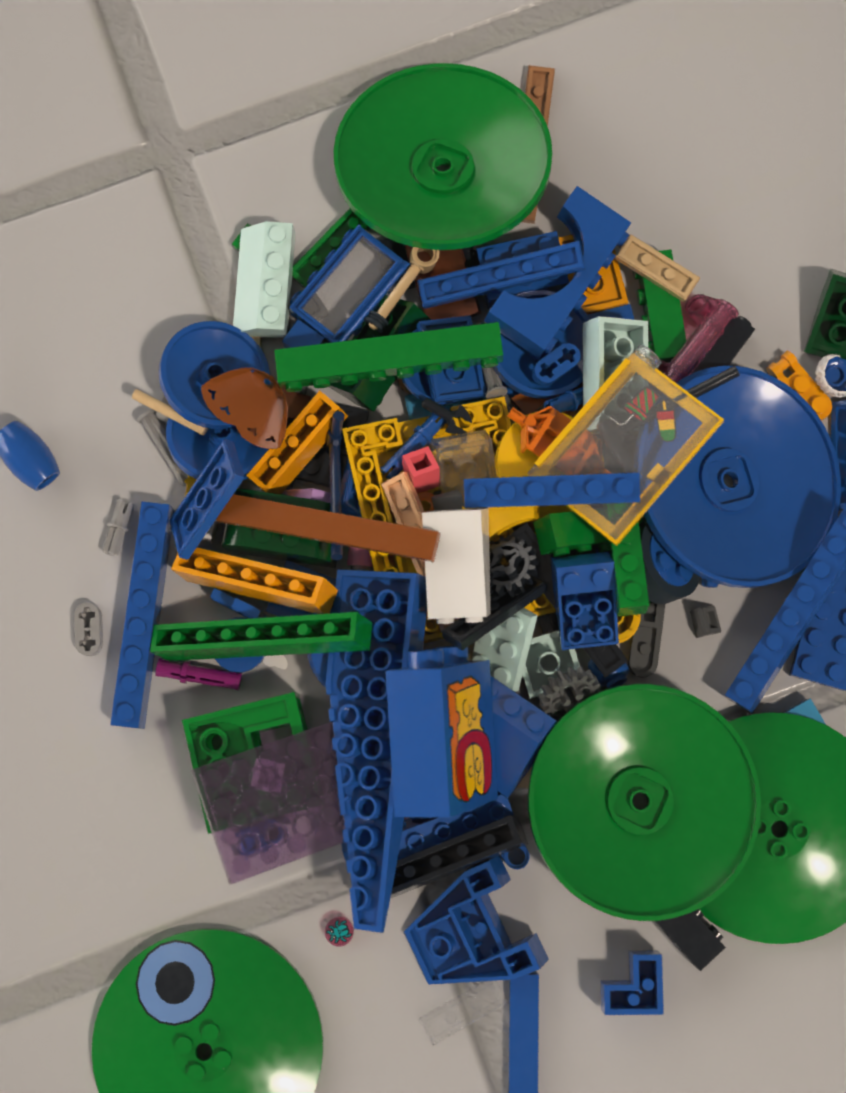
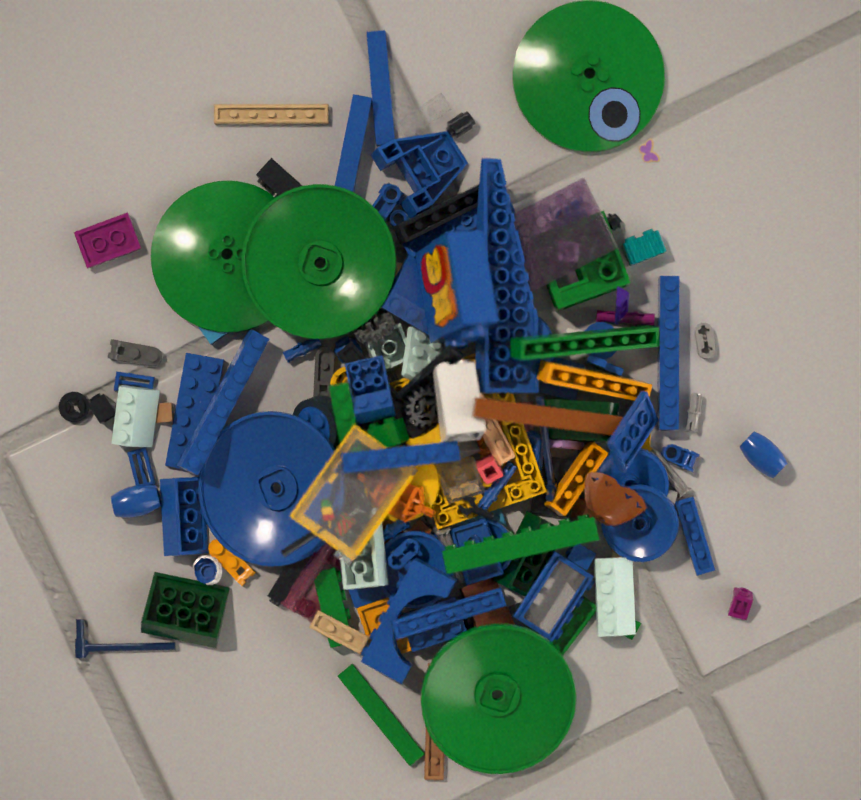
camera: 165 degrees right, 5 degrees up
tan bar [132,389,208,435] -> none
tile [325,916,354,947] -> none
tan piece [364,247,439,333] -> none
blue brick [601,950,664,1015] -> none
dark grey slope [690,606,721,638] -> none
none -> tan tile [214,104,329,124]
none -> blue pin [283,339,322,363]
none -> blue brick [335,94,372,192]
none -> green tile [337,664,425,766]
none -> blue piece [372,182,405,222]
none -> black brick [446,111,475,138]
none -> black plate [607,213,622,231]
none -> dark purple slope [615,286,630,325]
none -> teal brick [621,228,667,266]
none -> medium lavender sticker [639,138,660,163]
none -> blue piece [661,444,700,472]
none -> blue plate [675,497,715,576]
none -> magenta bracket [728,587,753,620]

